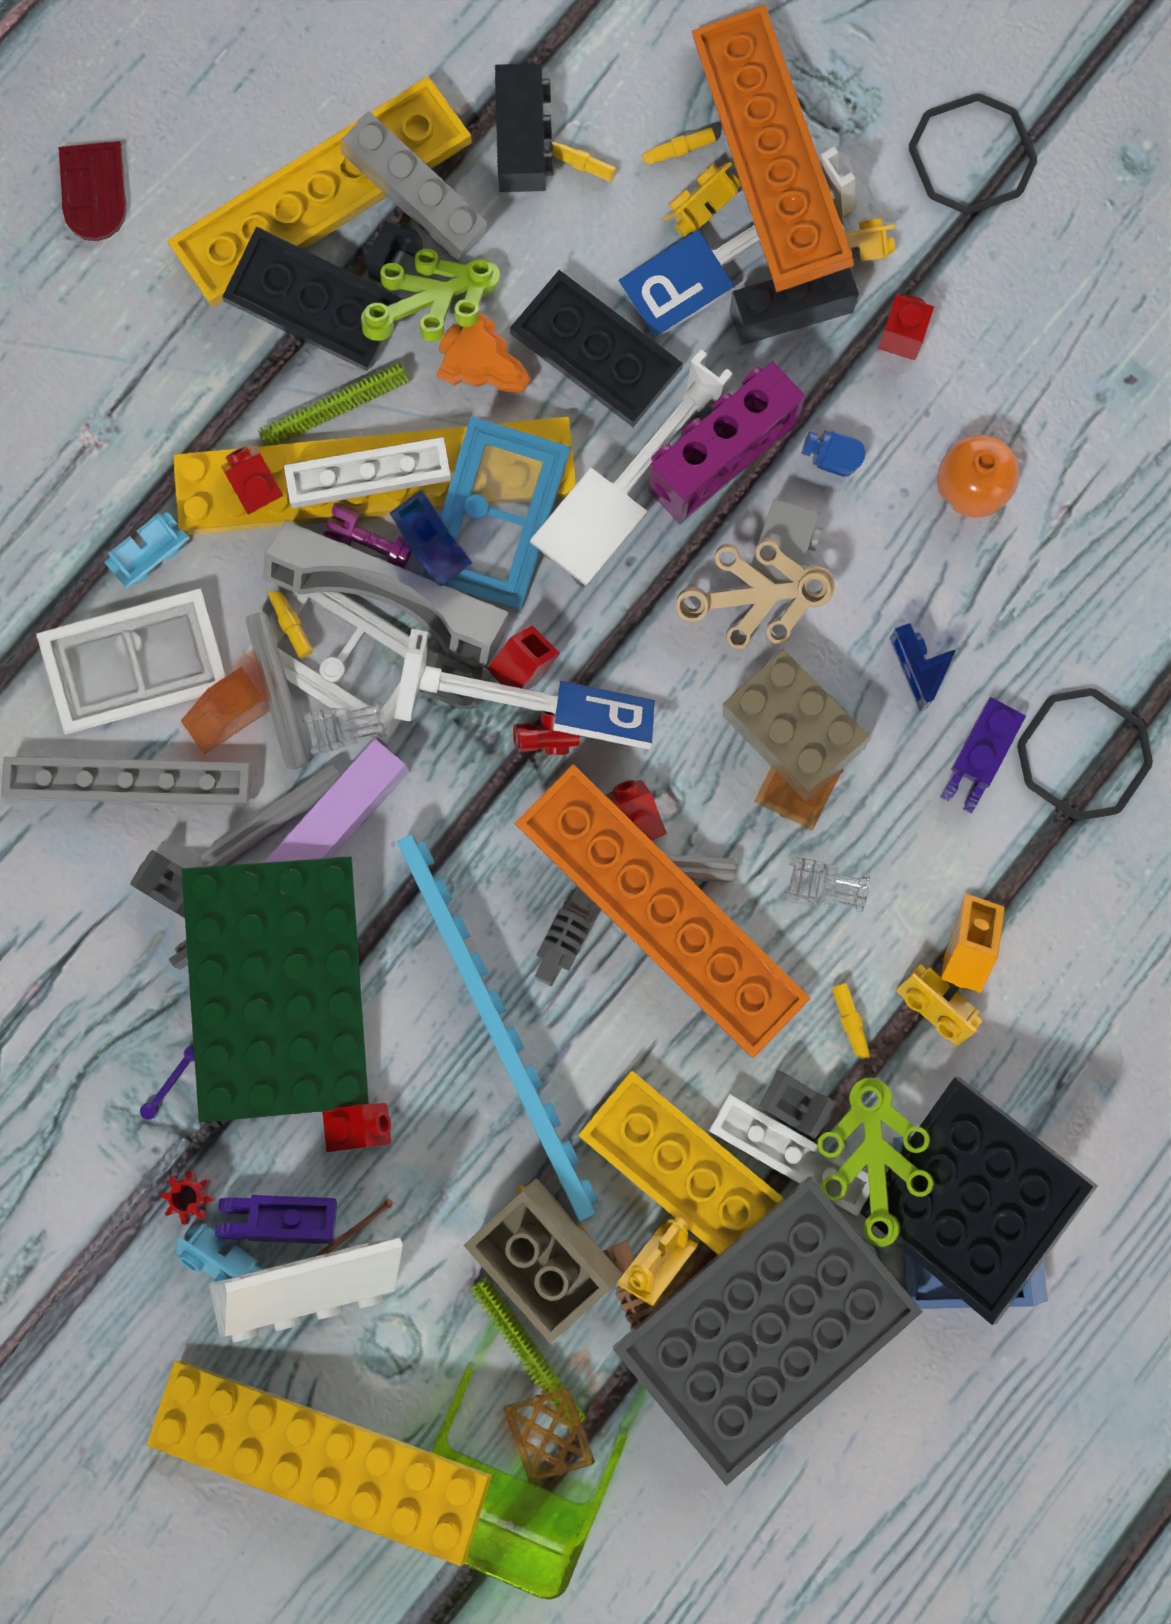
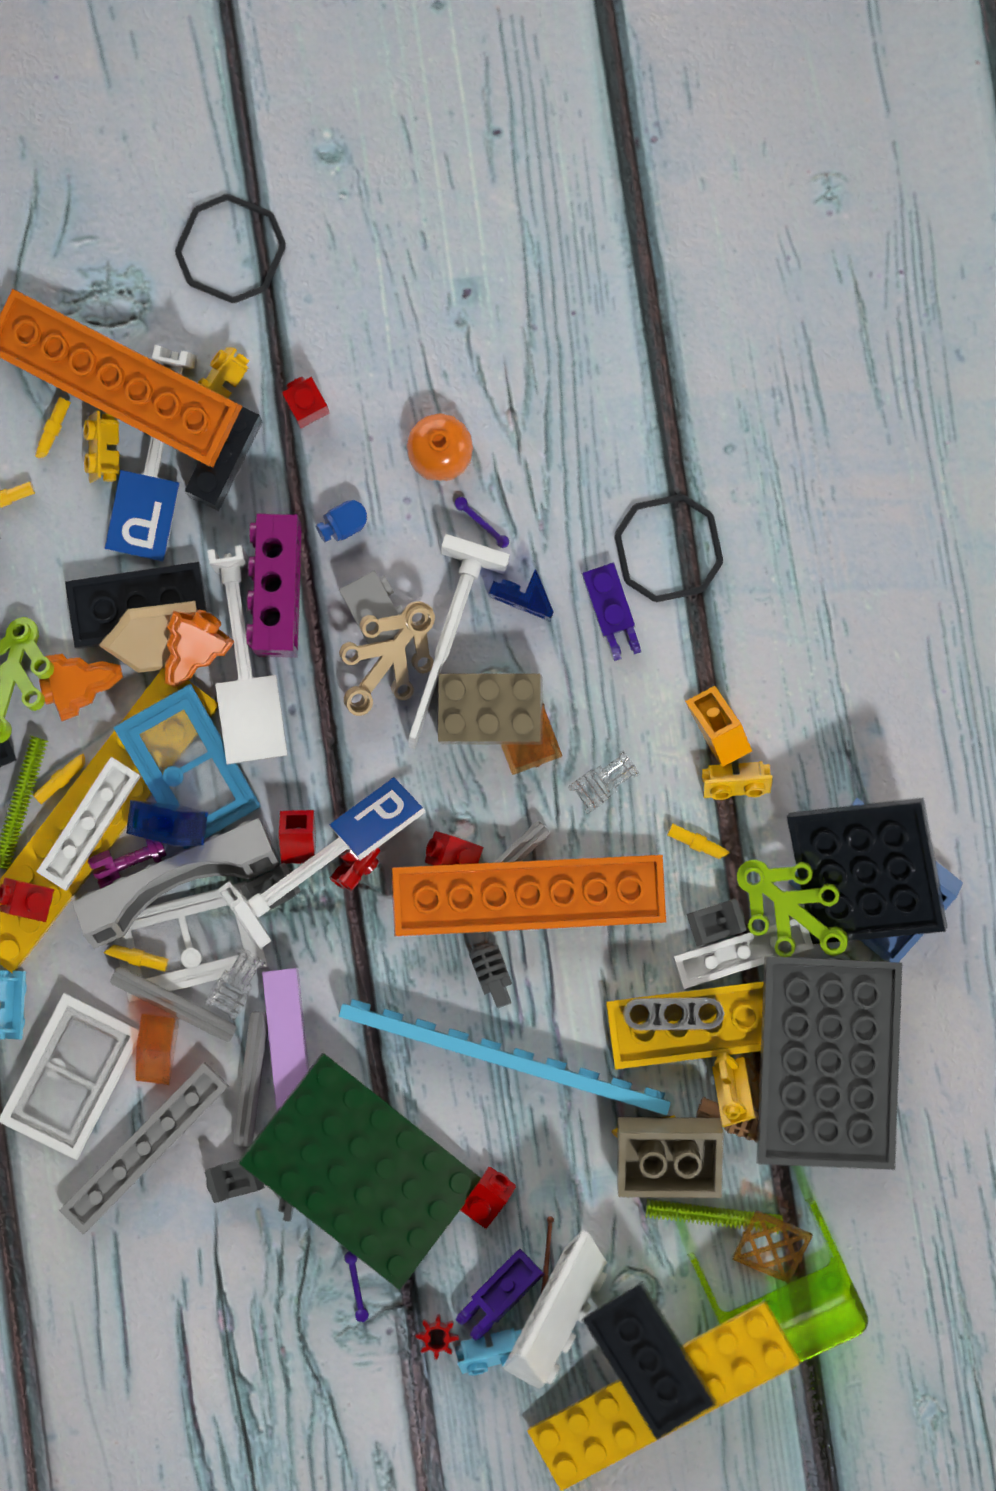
camera: 50 degrees left, 5 degrees up
none -> yellow piece [33,754,85,805]
none -> tan tile [99,601,197,673]
none -> orange rock [165,610,234,688]
none -> white piece [409,534,510,749]
none -> dark purple hinge [454,497,510,548]
none -> black plate [582,1281,717,1440]
none -> light grey beam [623,997,724,1030]

